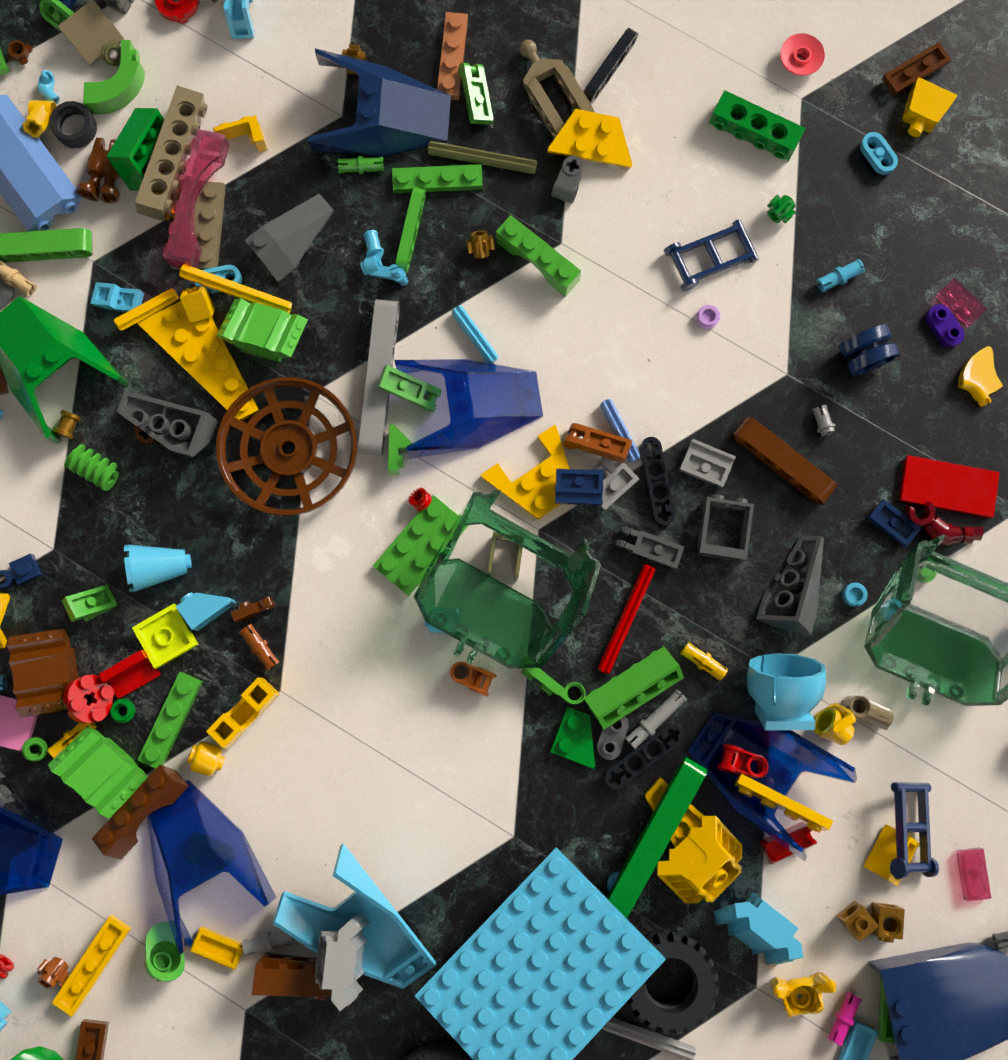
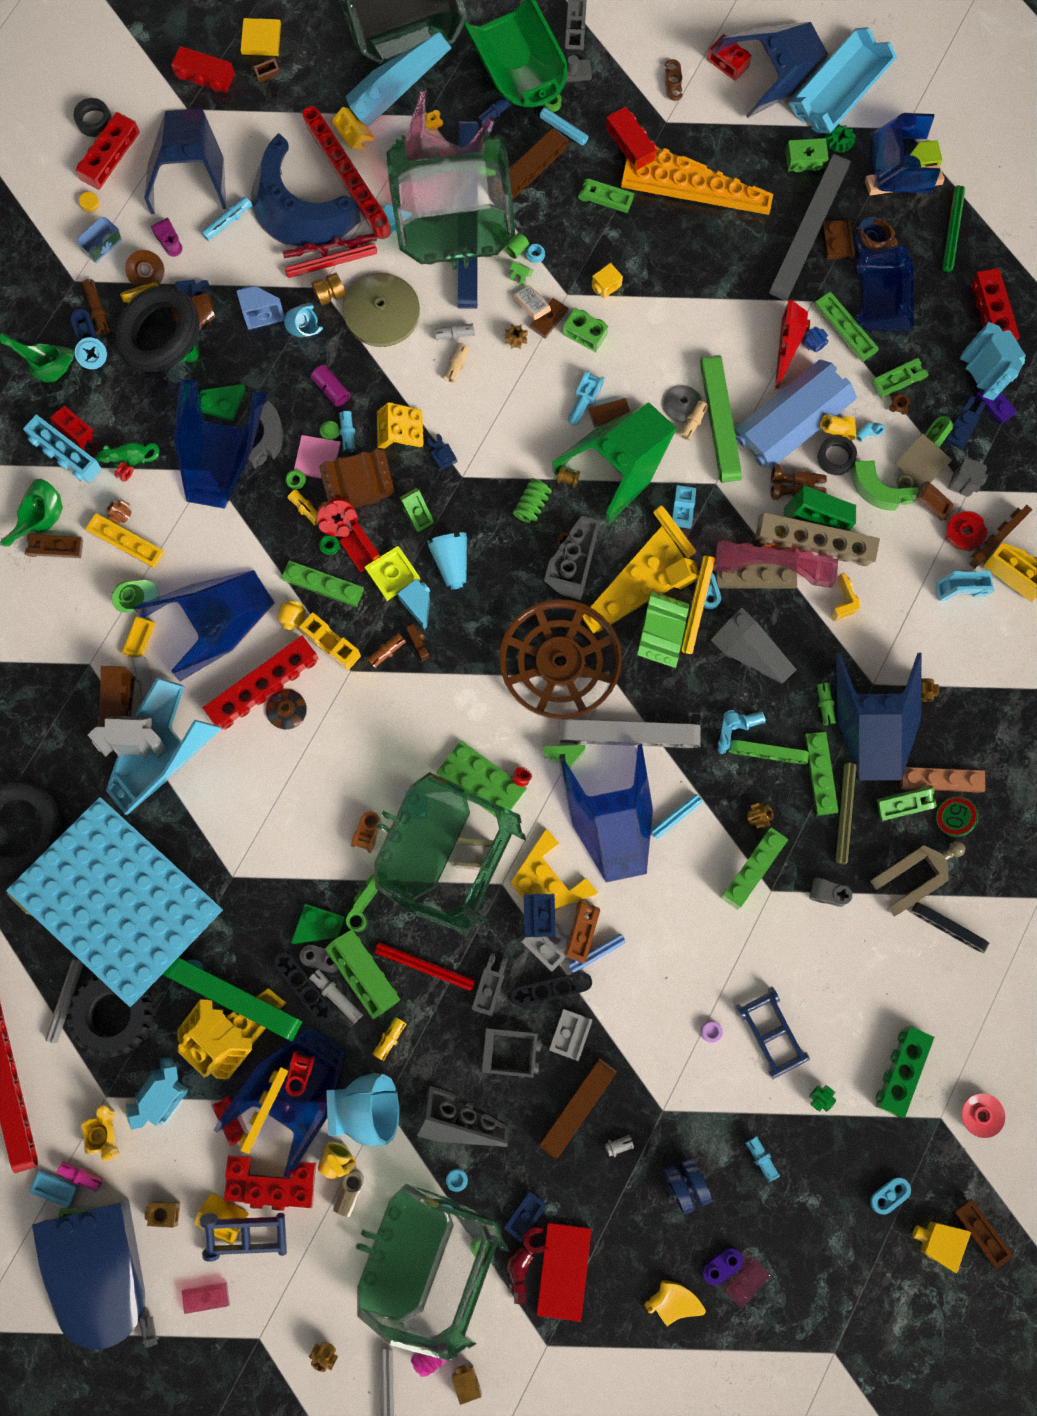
camera: 85 degrees right, 5 degrees down
bright green slope [48,726,148,819] -> none
reddish brown arch [91,765,189,860] -> none
bright green plate [376,365,442,412] -> none
yellow wing [547,109,632,169] -> none
pearl gold brick [836,901,879,942] -> none
none -> red brick [202,635,319,731]
none -> red bracket [224,1155,317,1211]
none -> dish [266,690,307,730]
none -> reddish brown tile [916,481,953,521]
none -> piece [936,797,978,837]

